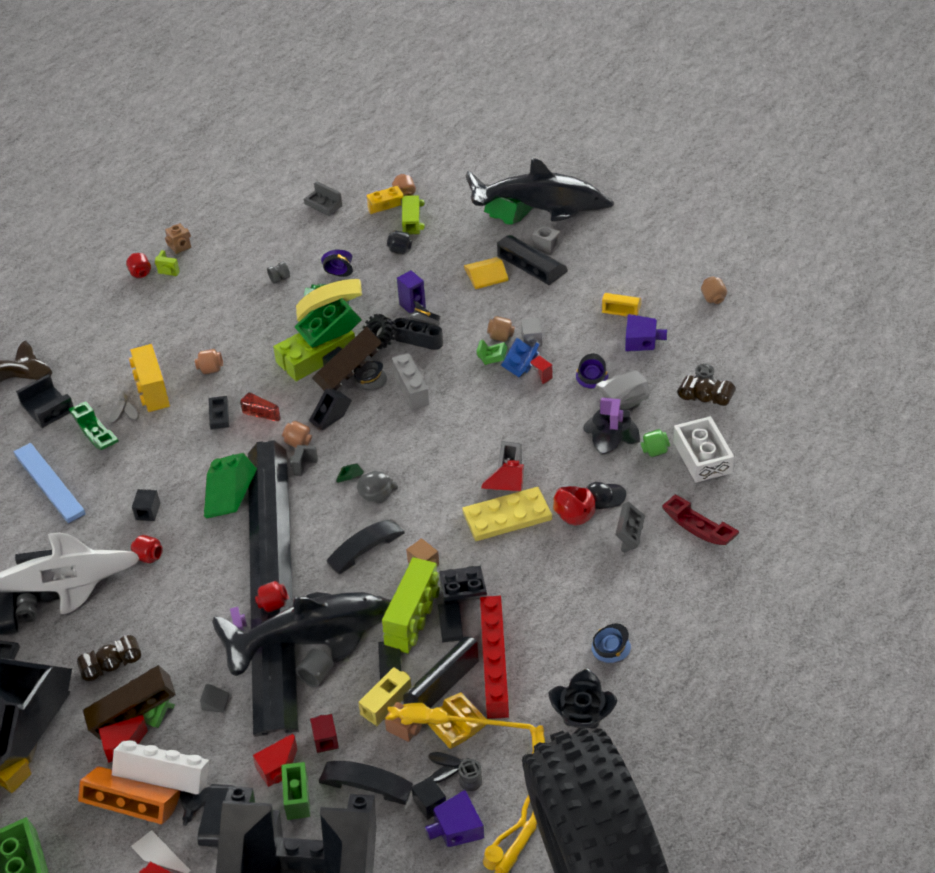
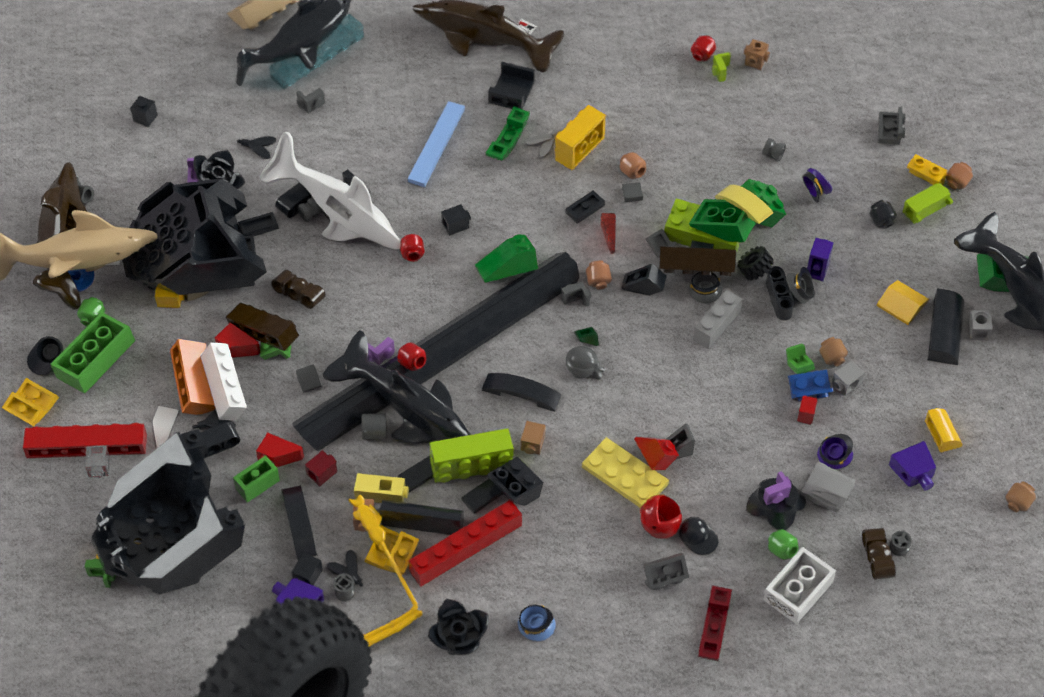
camera: 55 degrees right, 10 degrees up
none -> dark grey tile [622,182,643,202]
none -> dark grey bracket [646,229,677,257]

